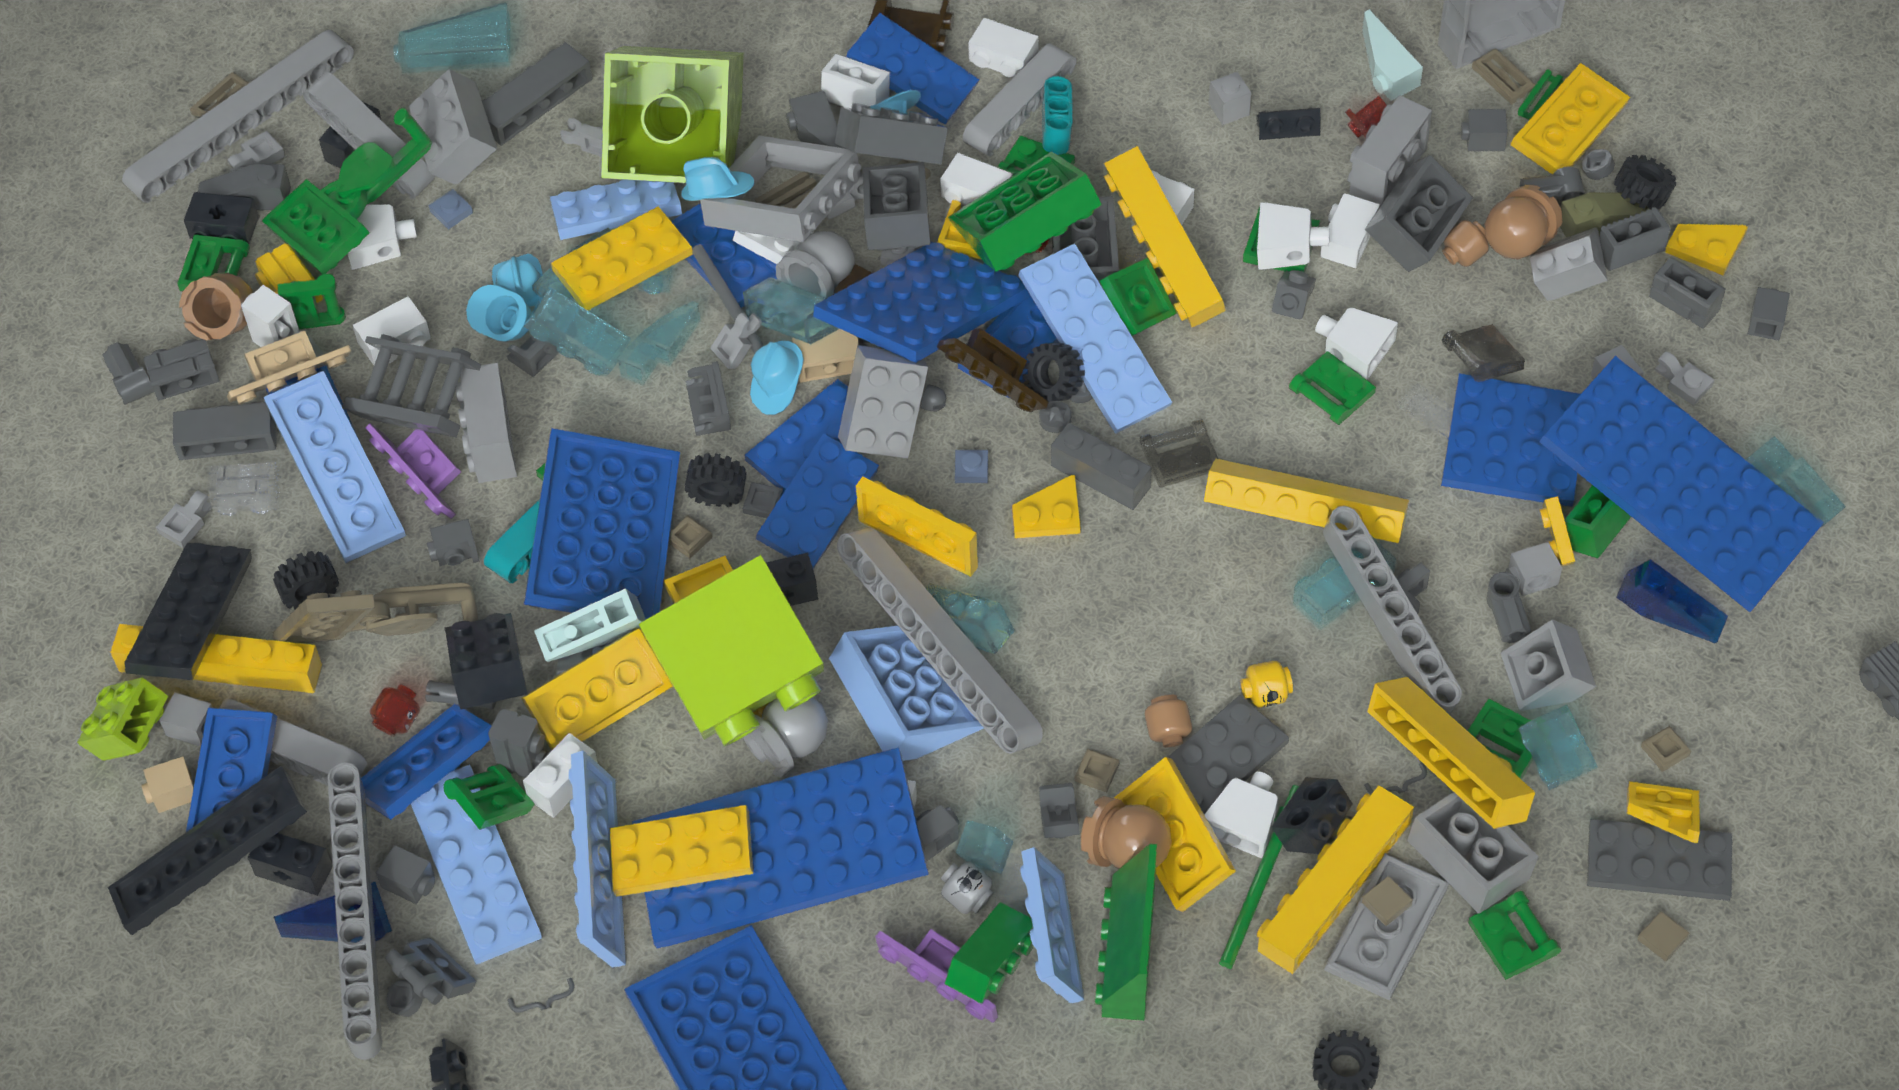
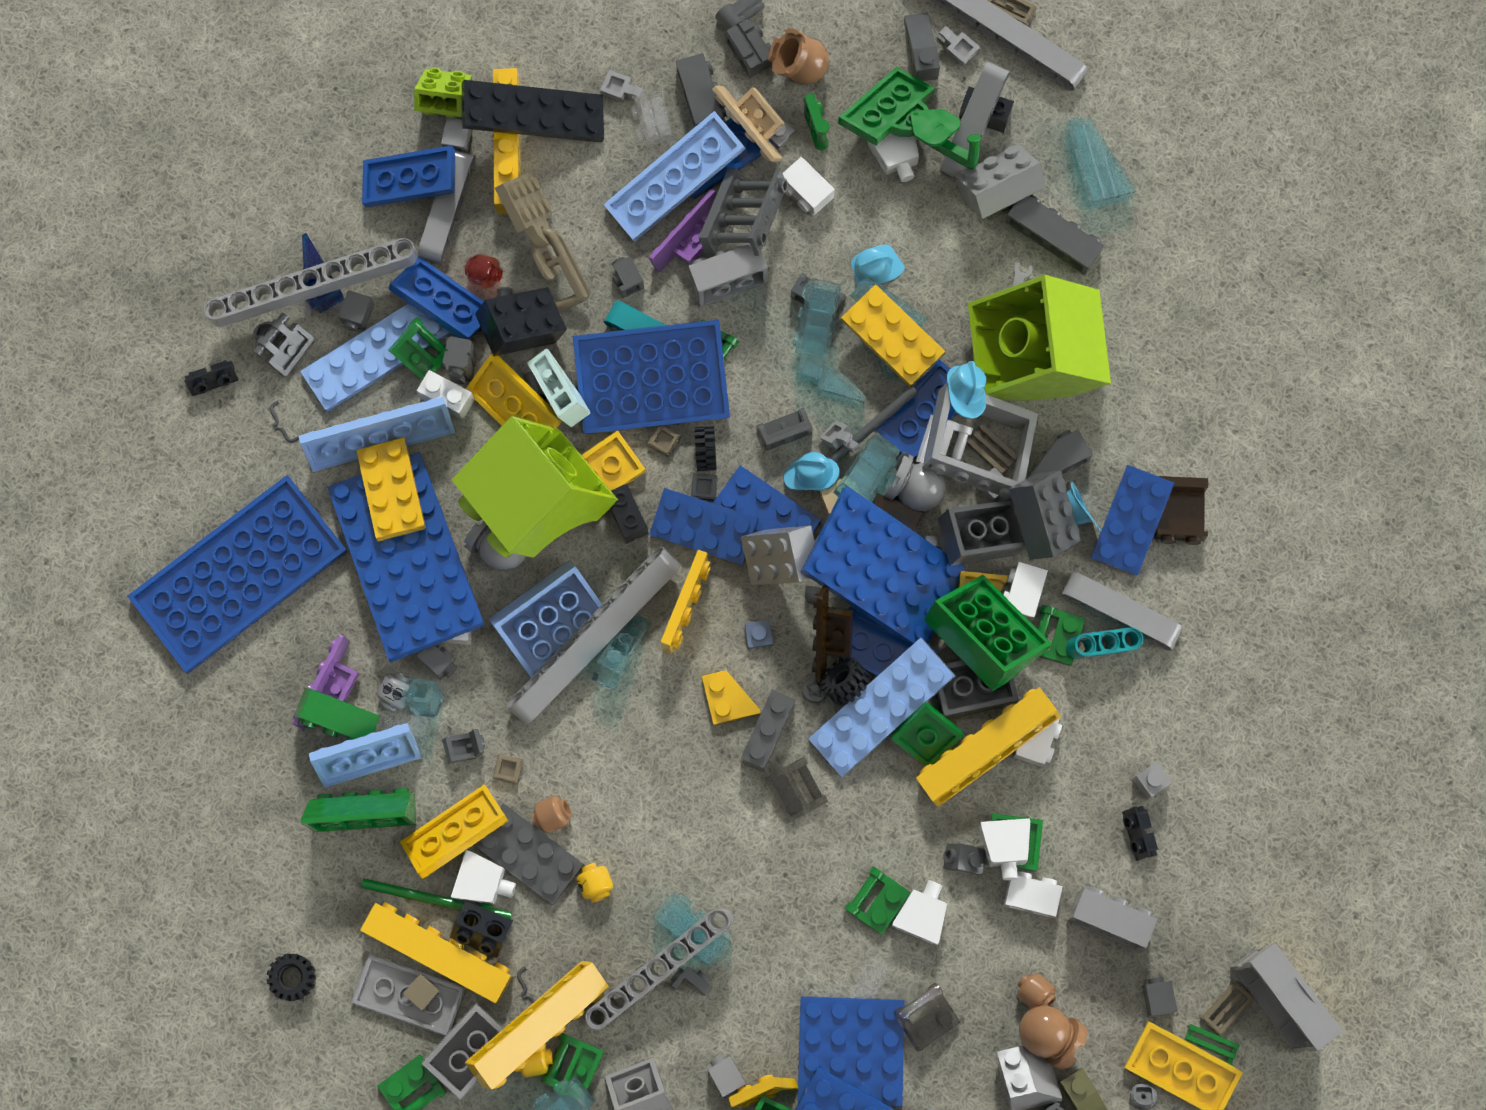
camera: 80 degrees right, 20 degrees up
black plate [108,766,307,936] -> none
tan brick [141,756,194,813] -> none
green plate [177,235,250,292] -> none
black brick [184,192,259,244] -> none
white brick [241,285,299,347] -> none
black brick [247,833,333,896] -> none
yellow brick [255,243,323,303] -> none
black tyre [273,551,339,610] -> none
sand blue plate [428,189,473,230] -> none
medium azure piece [466,285,535,342] -> none
light blue plate [550,179,682,240] -> none
white brick [821,54,890,108] -> none
white brick [968,18,1039,78] -> none
medium nougat tile [1081,796,1172,869] -> none
yellow brick [1204,459,1409,543] -> none
clear red bracket [1345,95,1387,138] -> none
light aqua slope [1362,9,1423,101] -> none
dark grey brick [1365,155,1473,272] -> none
dark grey piece [1486,572,1531,643] -> none
dark grey piece [1520,167,1585,206] -> none

